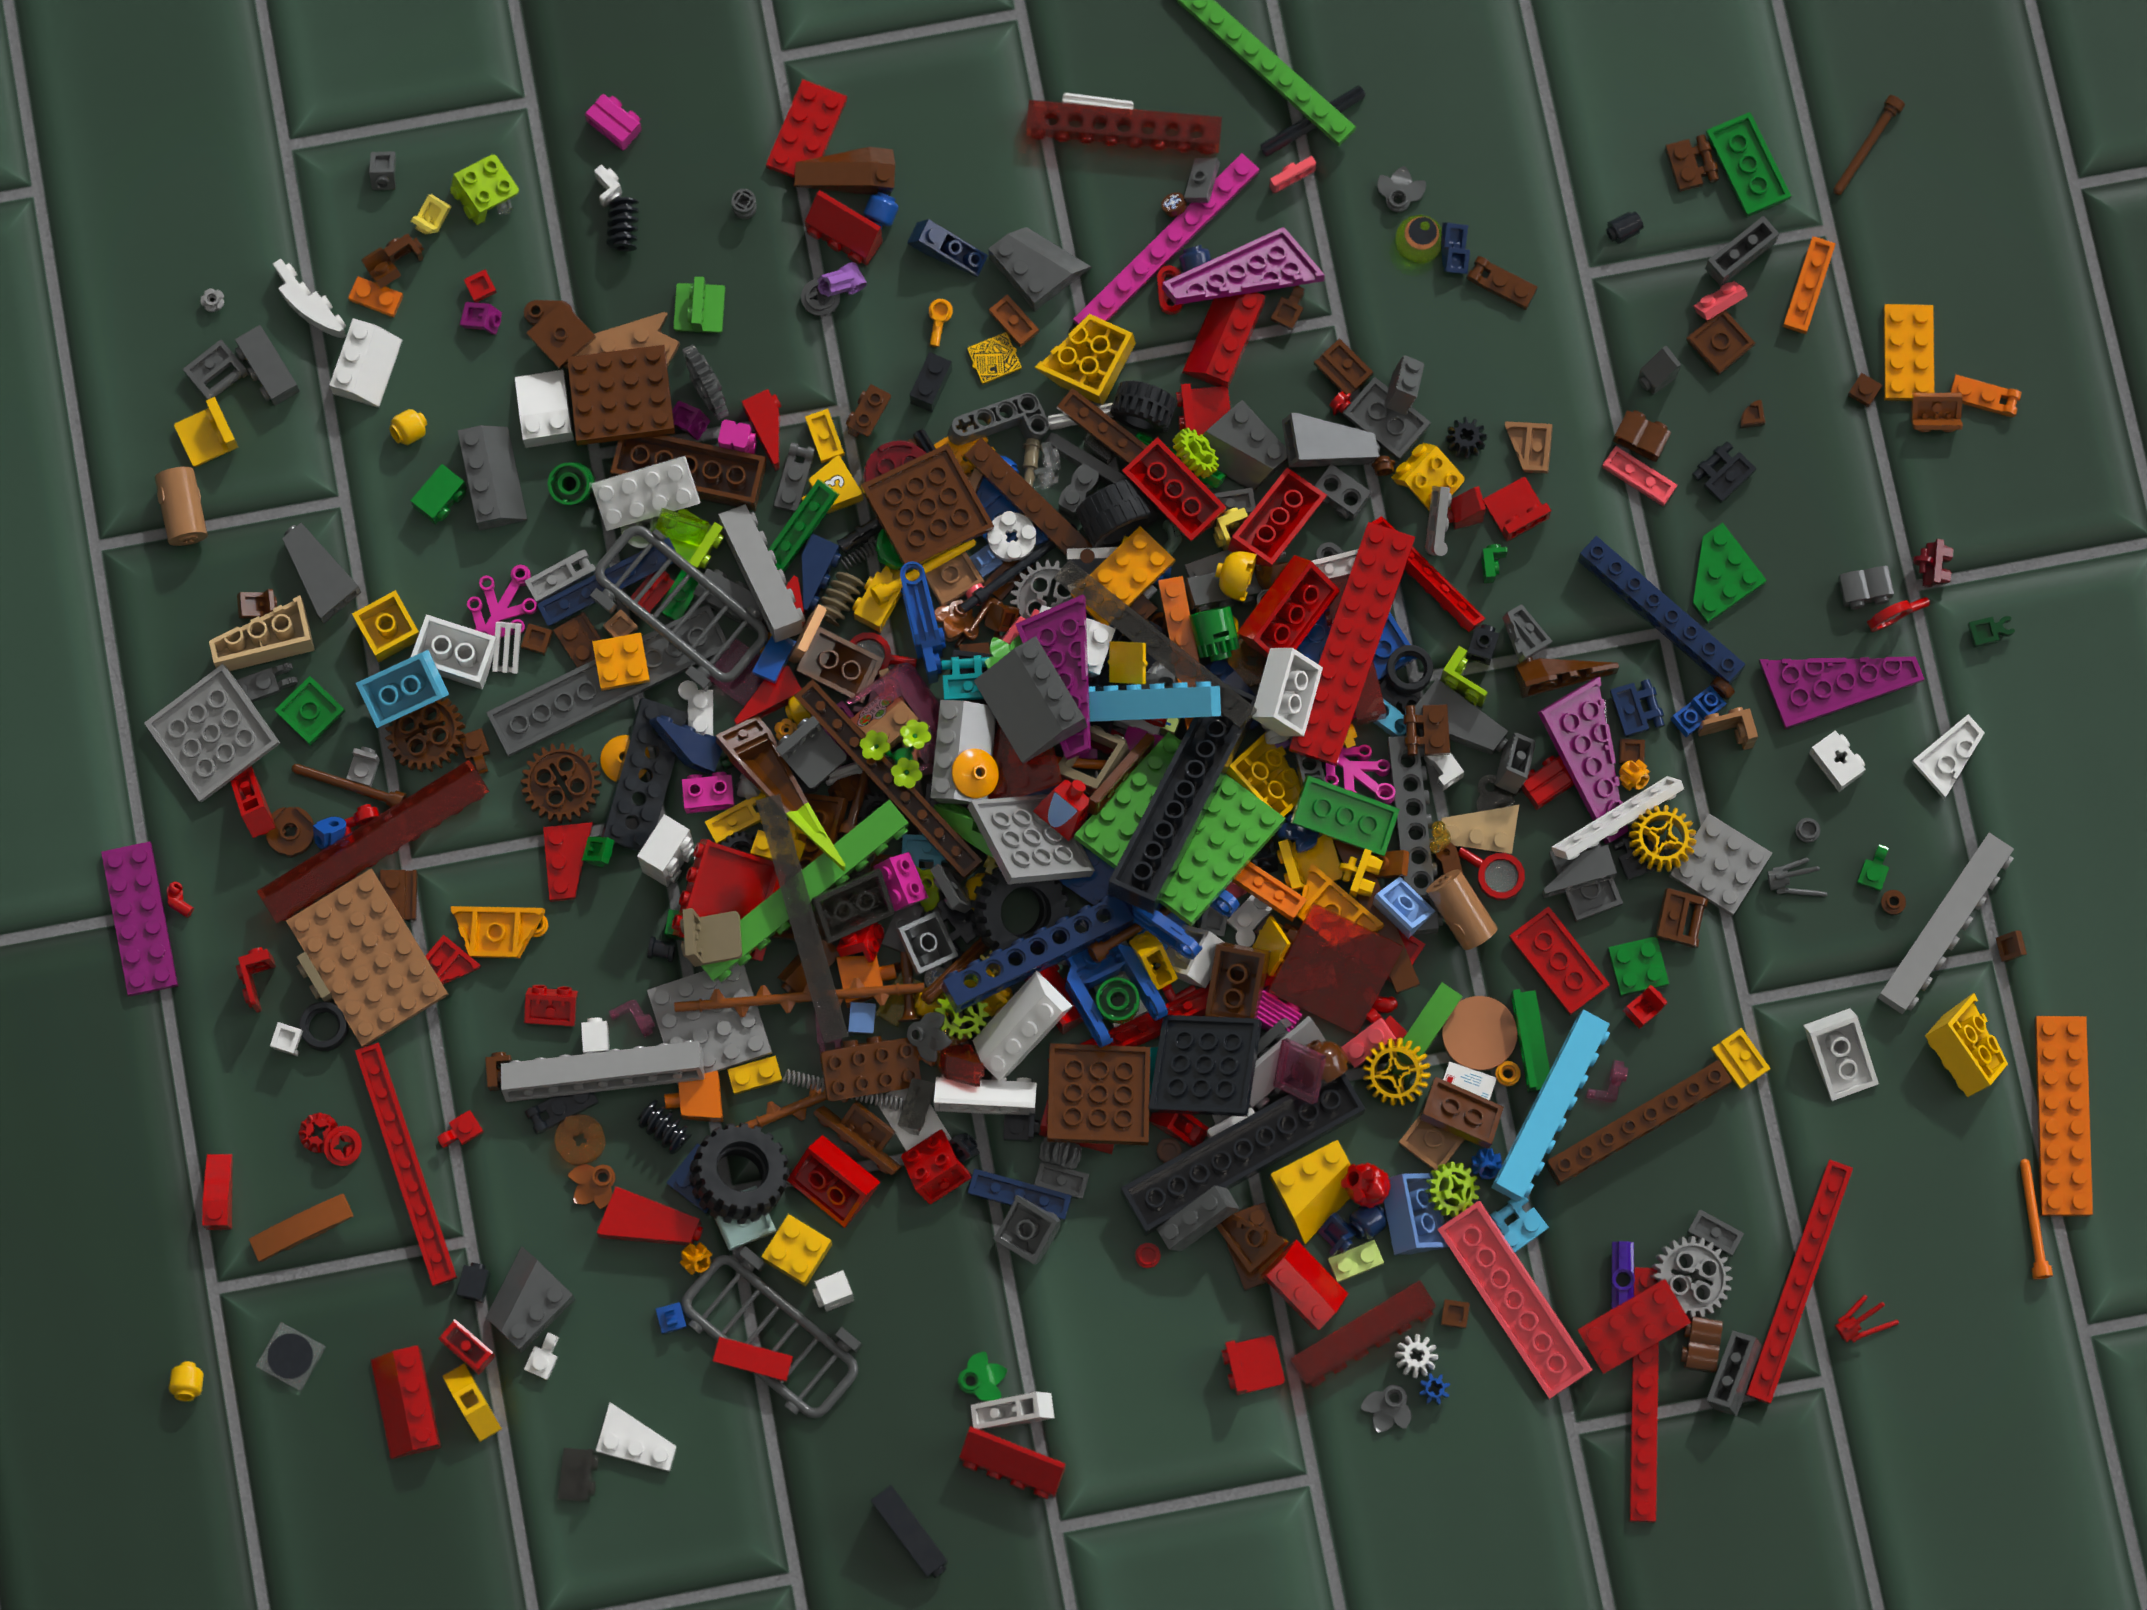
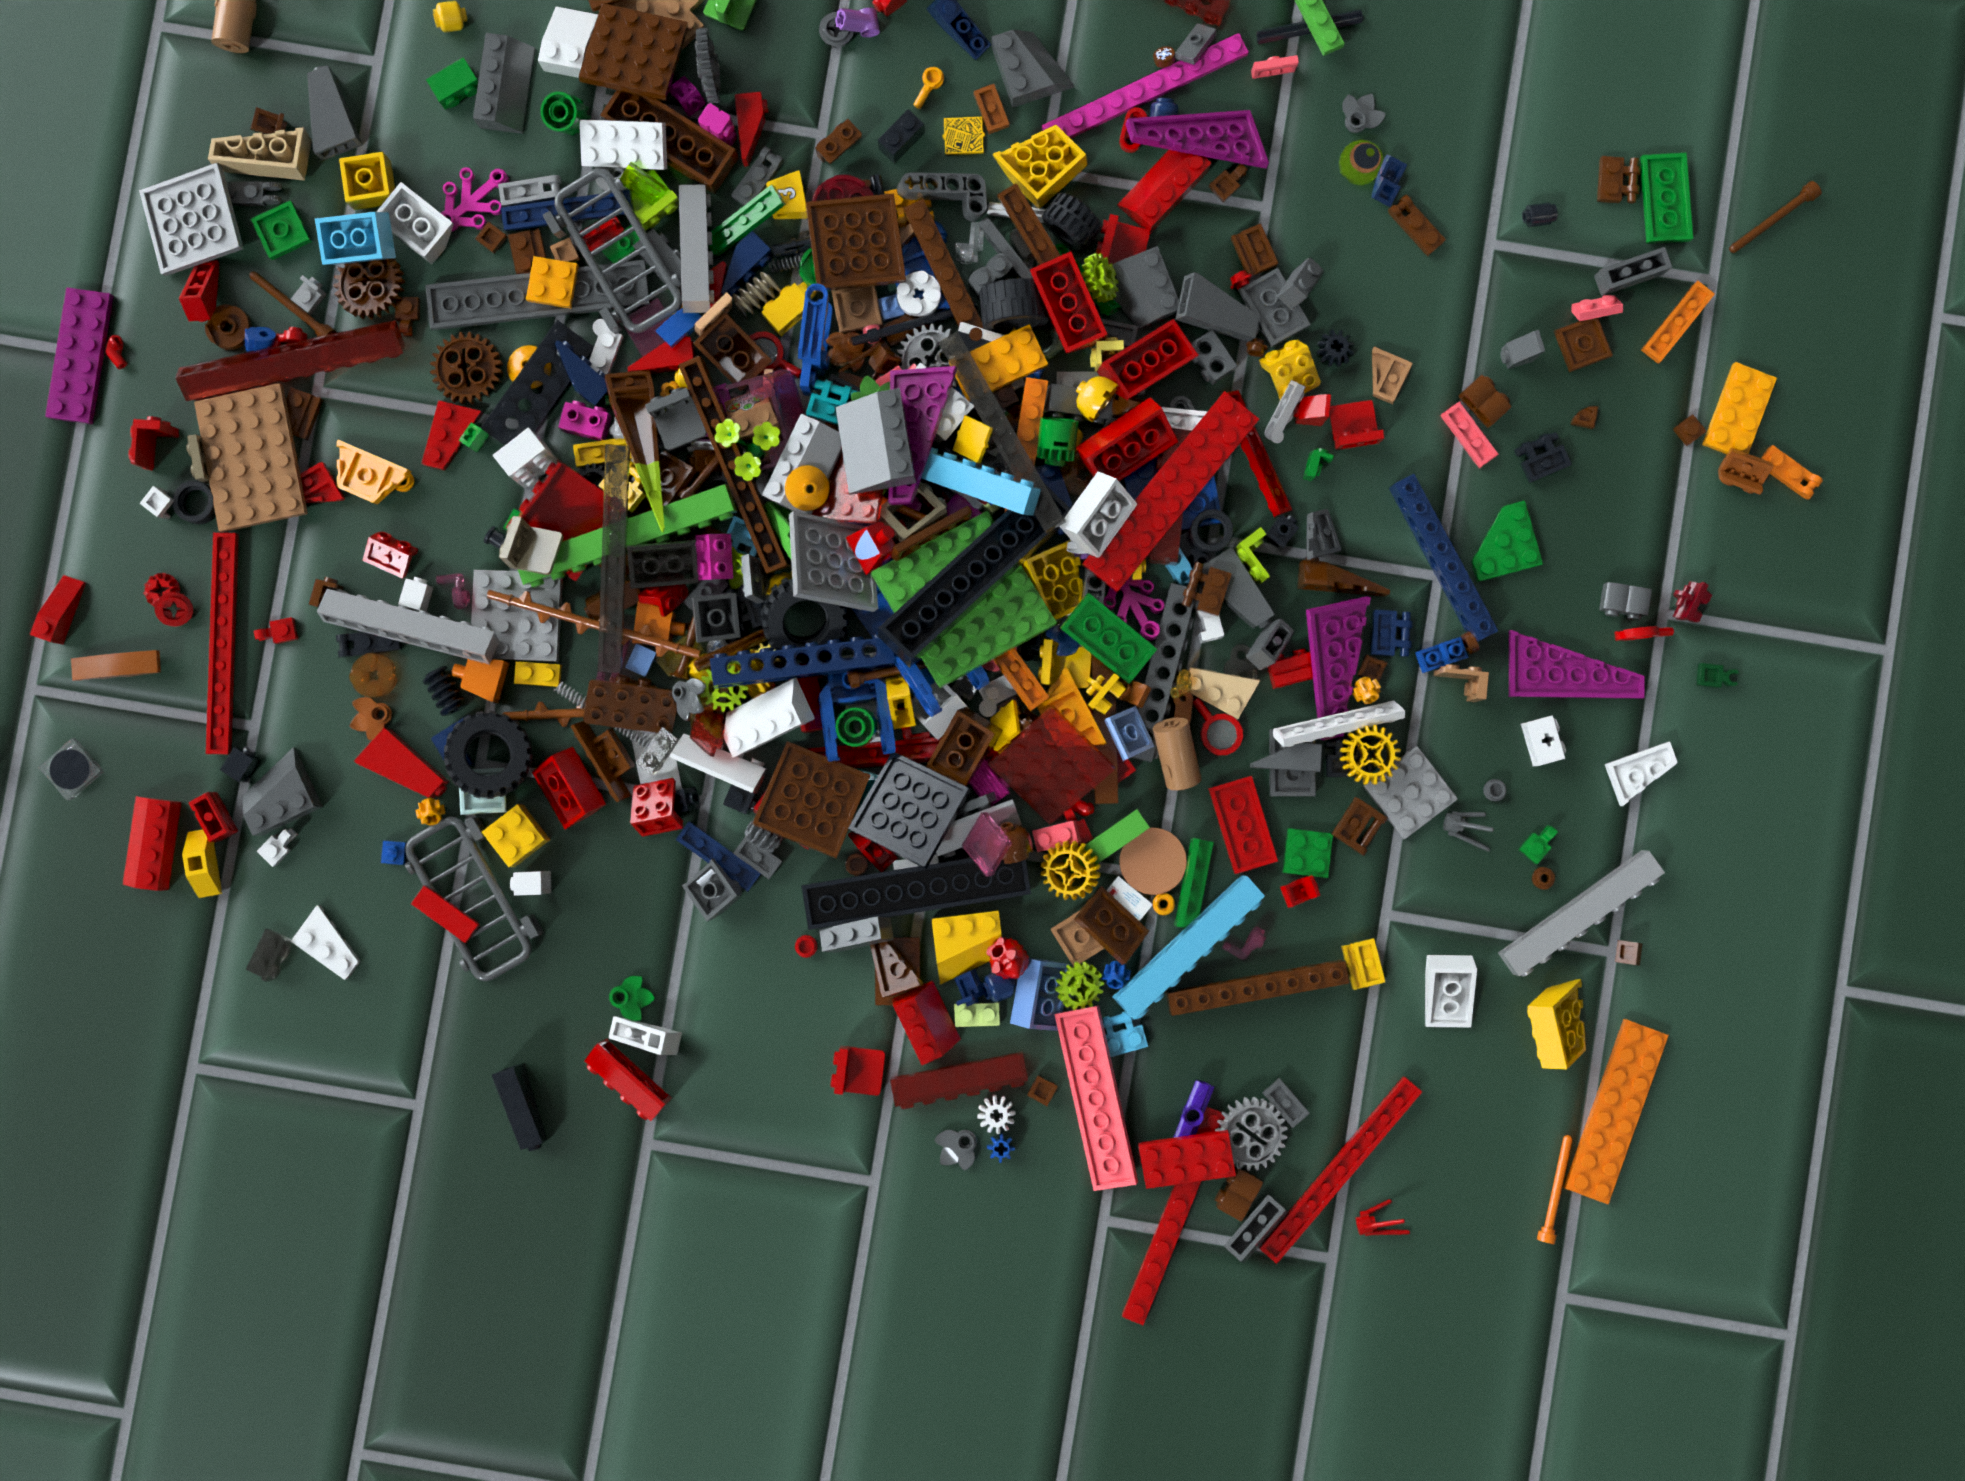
camera: 20 degrees right, 10 degrees up
white tile [492,622,521,674] -> none
yellow plate [805,409,845,463] -> none
yellow piece [870,539,976,605] -> none
dark tan pin [1020,438,1042,515] -> none

